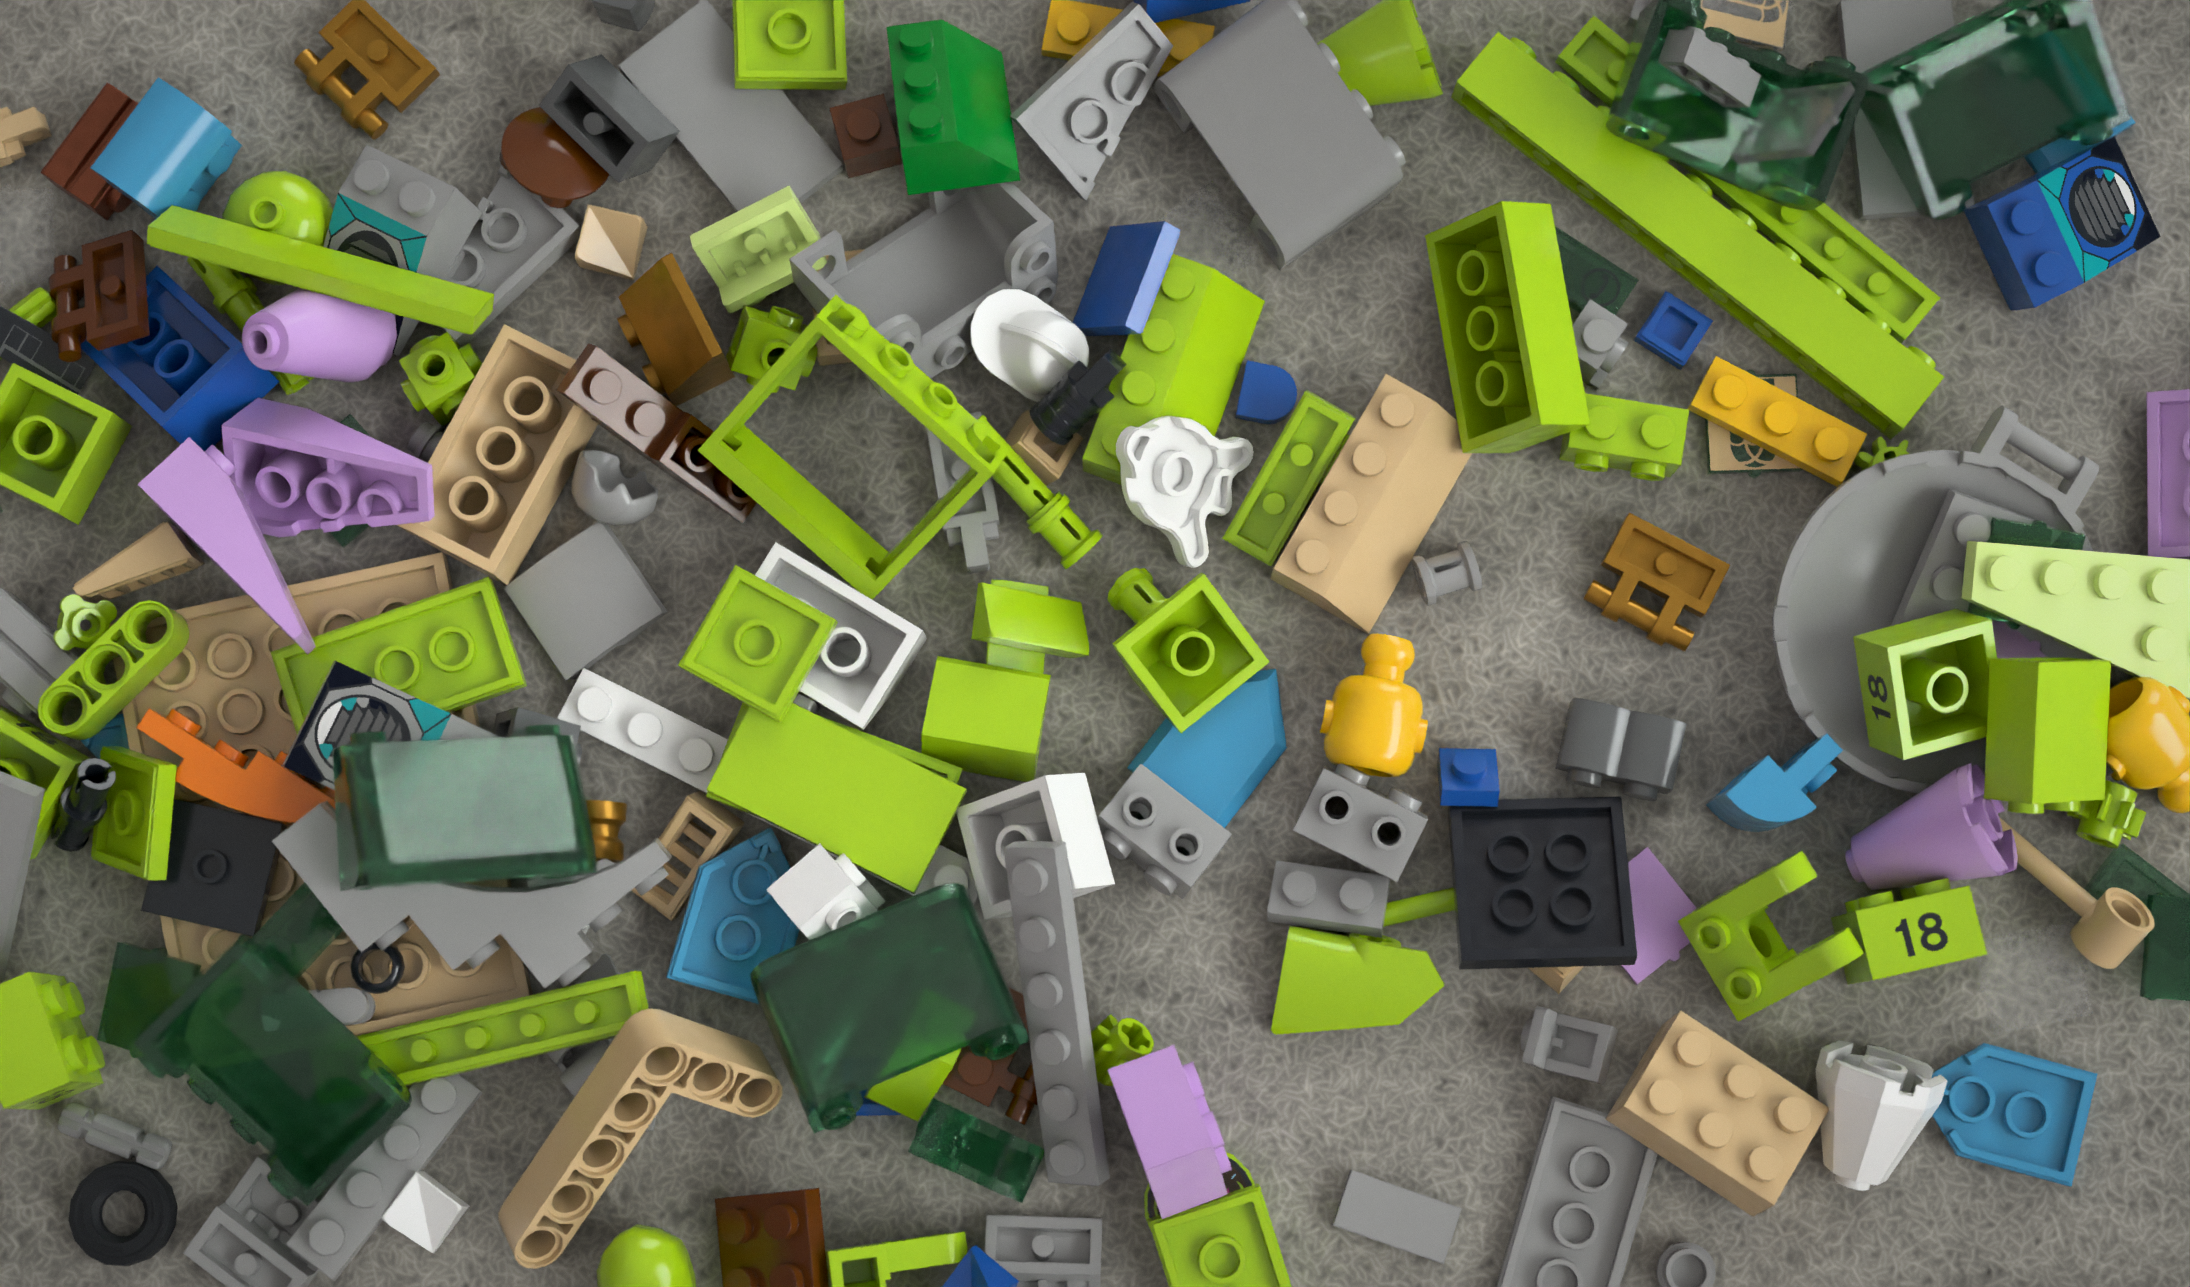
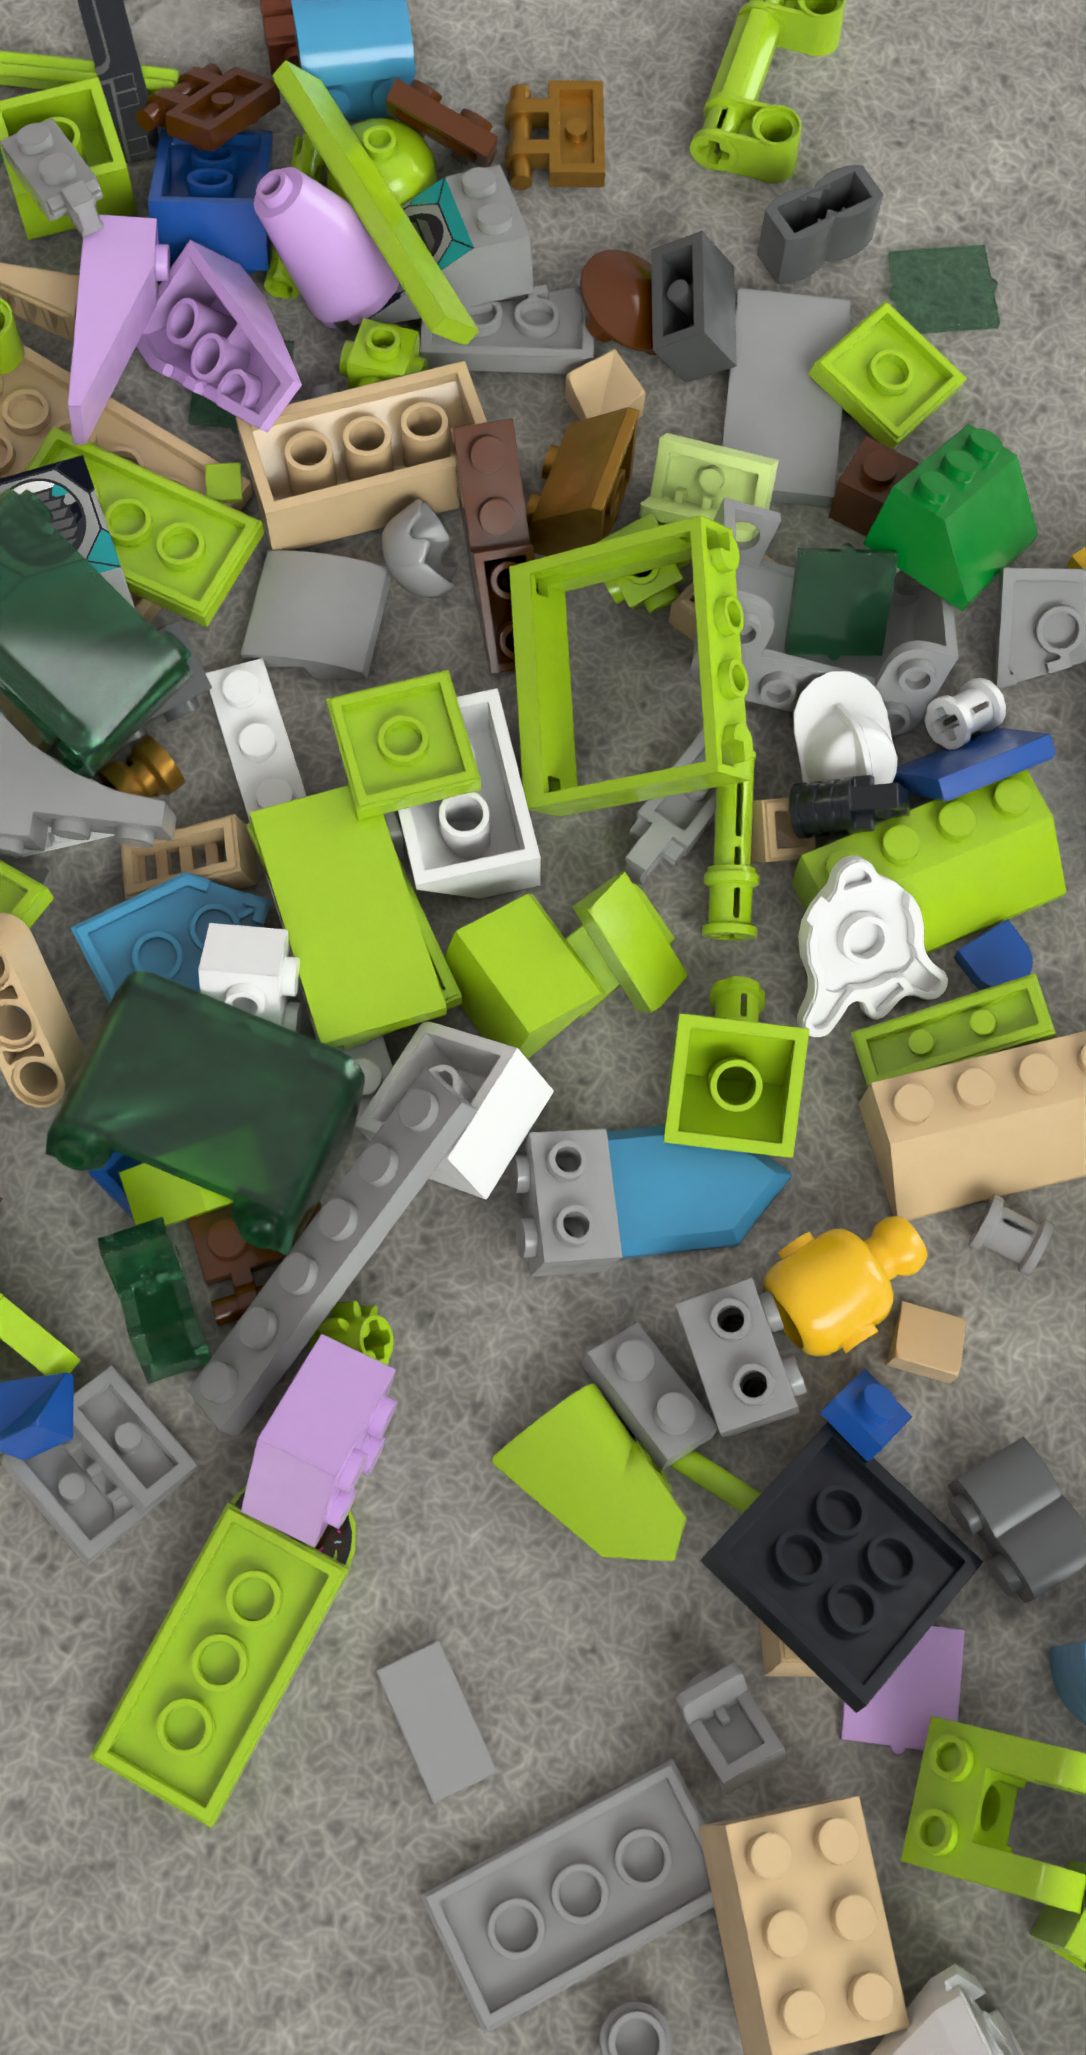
camera: 40 degrees right, 10 degrees down
none -> light grey hinge [0,118,105,238]
none -> lime window [205,462,243,503]
none -> reddish brown plate [386,78,498,168]
none -> clear green piece [784,543,898,661]
none -> tan slope [886,1301,966,1384]
none -> white bush [925,678,1006,750]

